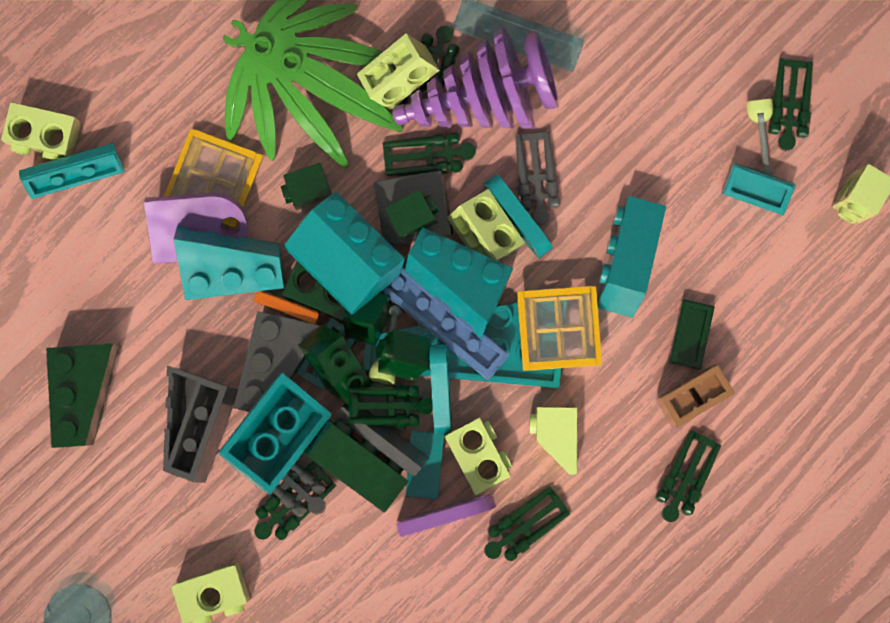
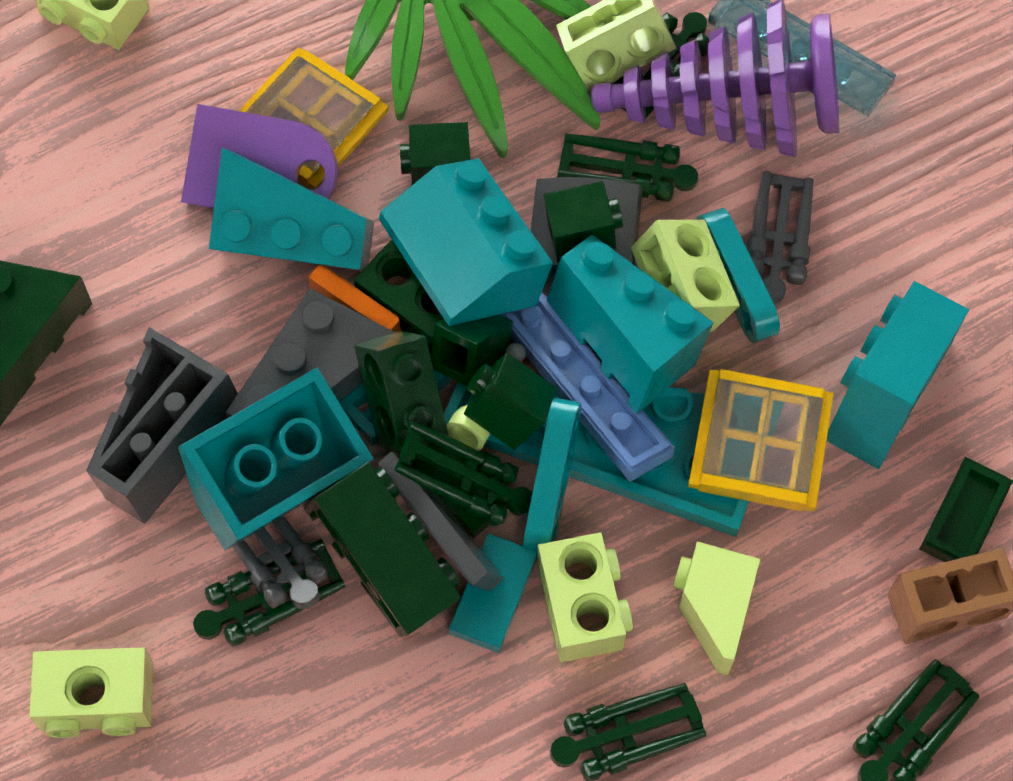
camera: 20 degrees right, 20 degrees down
teal tile [19,143,125,199] -> none
medium lavender tile [396,494,496,537] -> none

